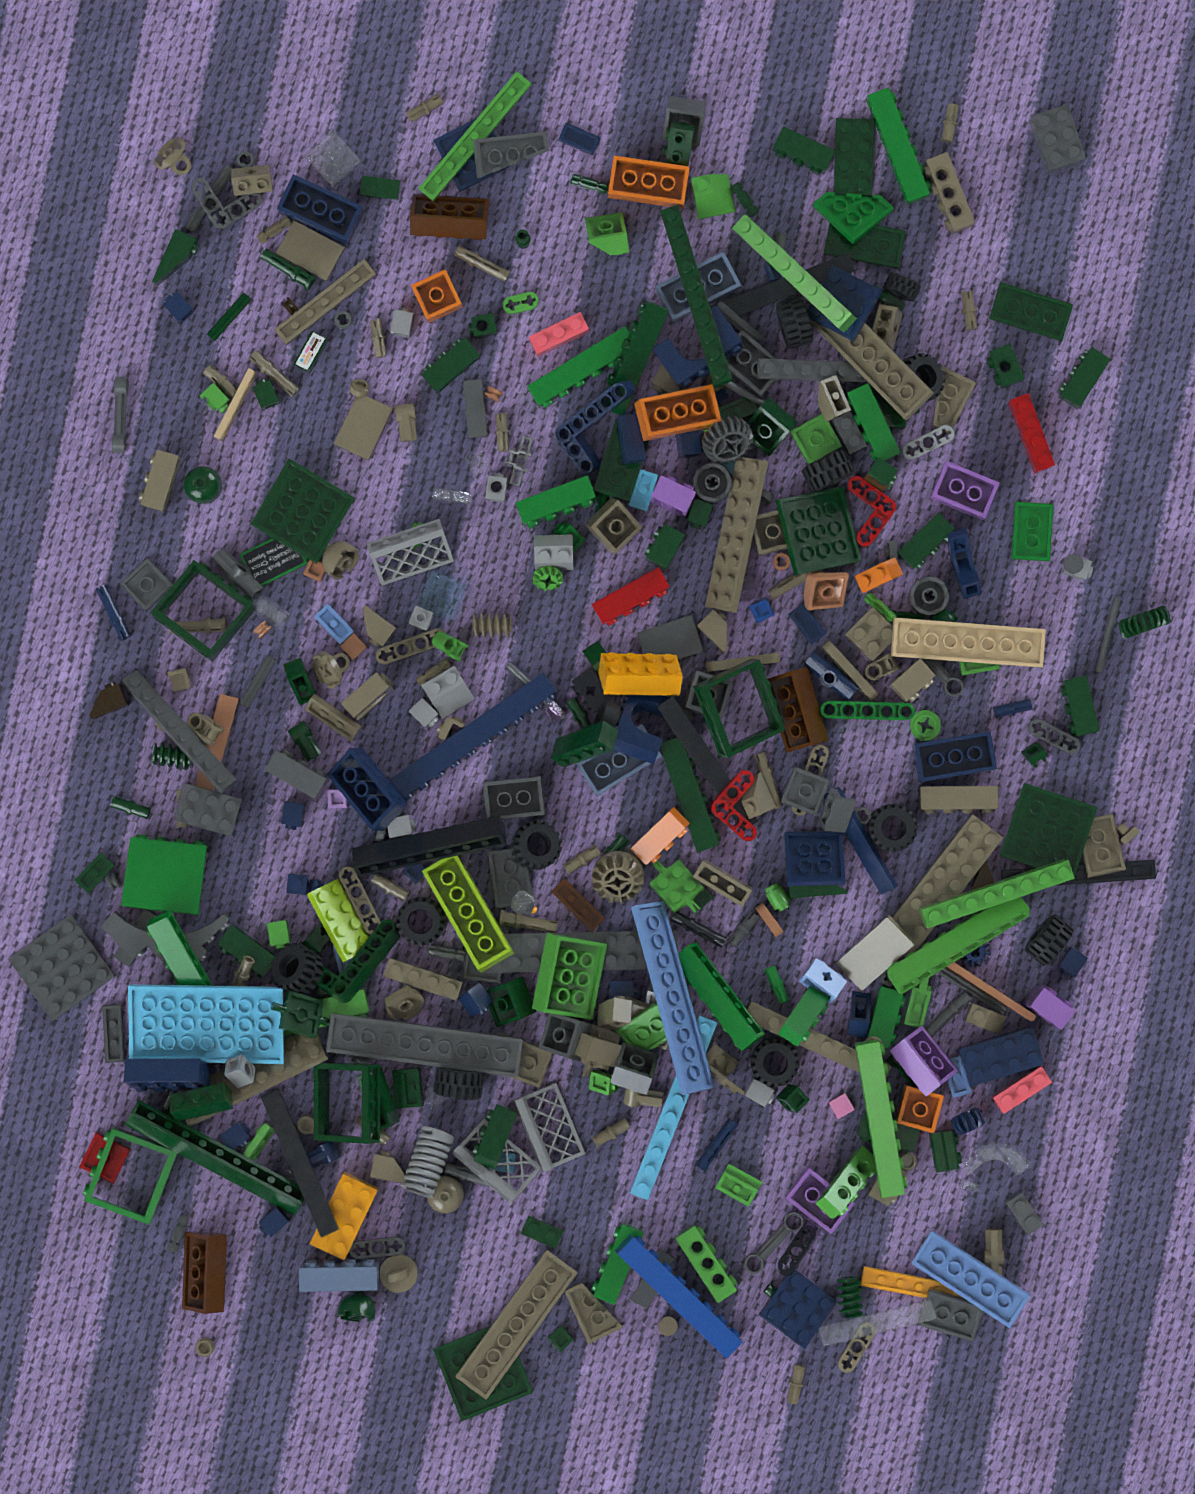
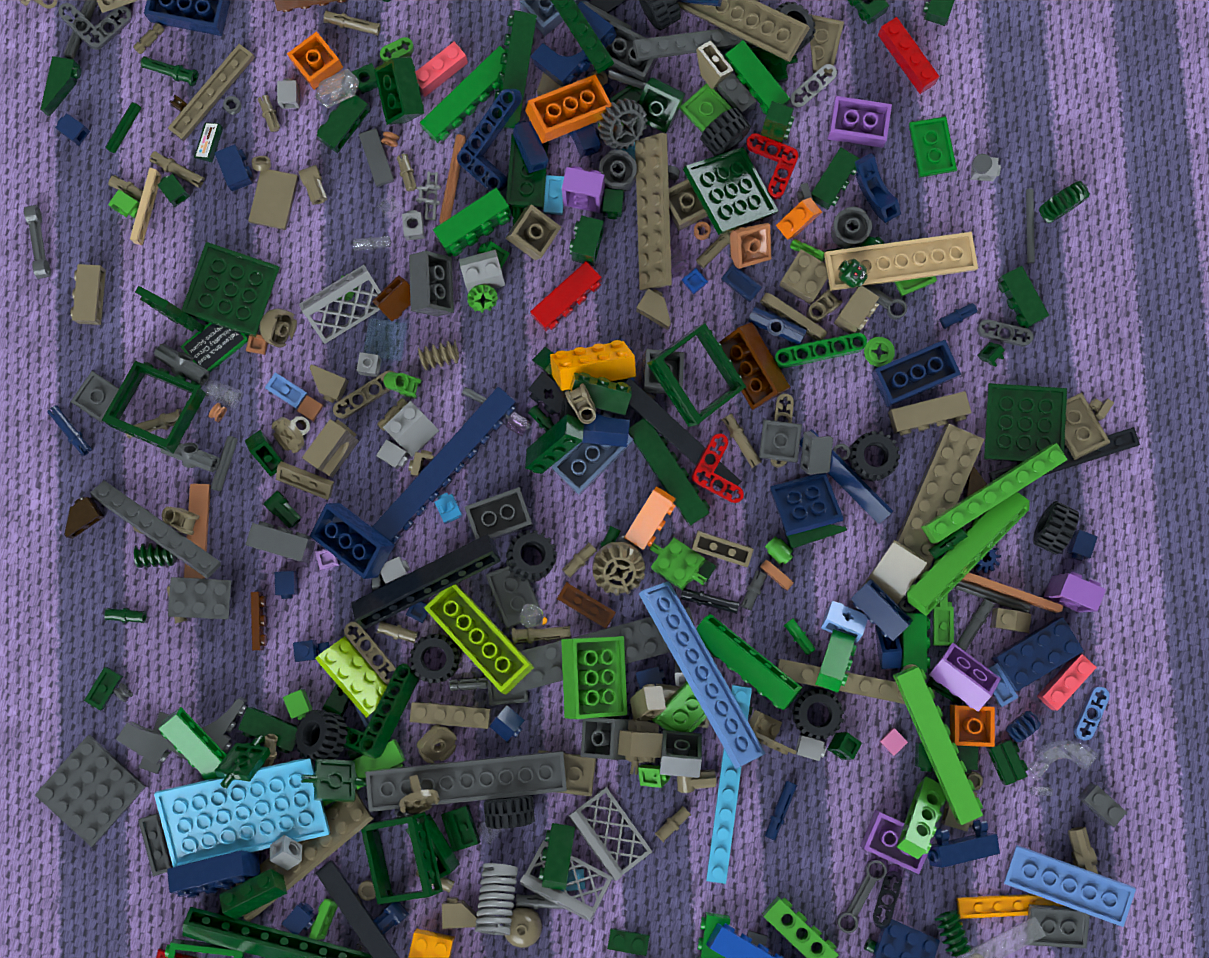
camera: 15 degrees left, 5 degrees down
green panel [121,834,209,916] -> none
dark tan panel [167,668,193,692] -> none
dark green cylinder [184,466,222,504] -> none
dark tan tile [276,221,345,282] -> none
dark green slope [486,976,537,1027] -> none
dark grey tile [637,615,703,660] -> none
dark tan beam [705,653,780,672] -> none
bright green plate [715,1163,762,1207] -> none
dark tan slope [741,772,776,819] -> none
none -> dark green plate [135,286,205,333]
none -> dark grey piece [161,438,220,473]
none -> dark blue brick [214,144,253,191]
none -> dark green plate [214,735,271,789]
none -> reddish brown plate [251,592,267,651]
none -> clear brick [315,69,359,108]
none -> reddish brown brick [372,275,411,322]
none -> dark green brick [374,57,424,125]
none -> dark tan tile [399,775,440,814]
none -> dark grey brick [409,250,454,317]
none -> dark azure brick [434,493,463,524]
none -> nougat axle [439,134,466,224]
none -> dark tan piece [565,383,596,424]
none -> dark green brick [569,372,632,415]
none -> dark green head [838,259,868,288]
none -> dark blue brick [850,579,913,641]
none -> dark green pin [928,528,968,560]
none -> dark blue brick [928,820,1000,868]
none -> medium blue beam [1074,687,1110,740]

